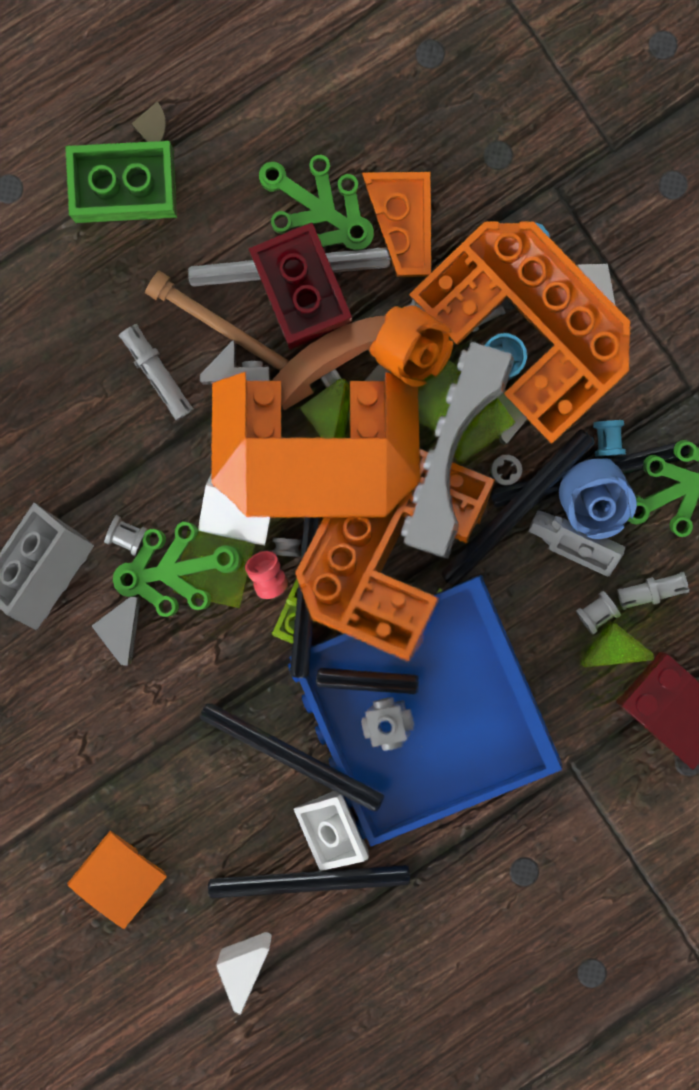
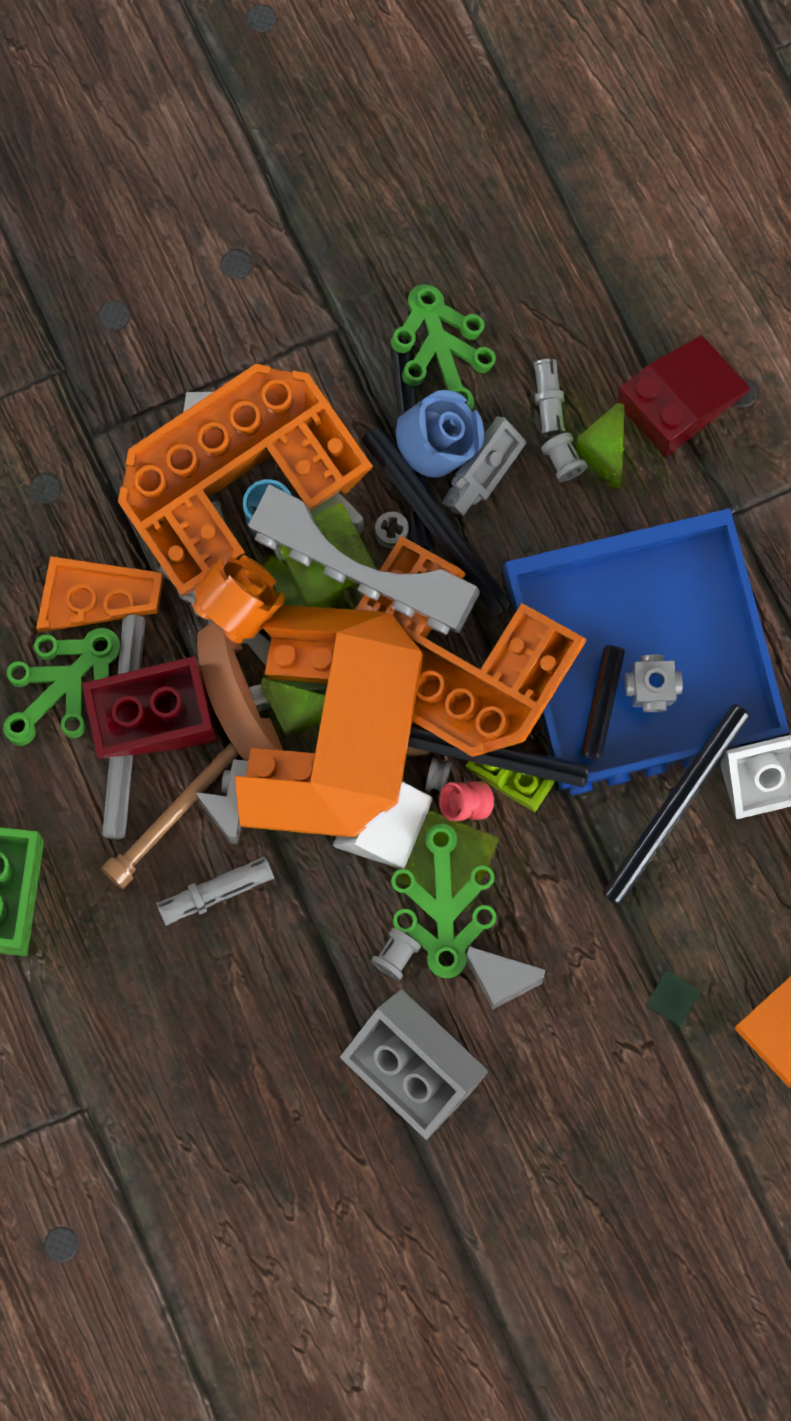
camera: 80 degrees left, 15 degrees down
medium azure bush [593,420,626,457] -> none
none -> clear green plate [645,971,701,1028]

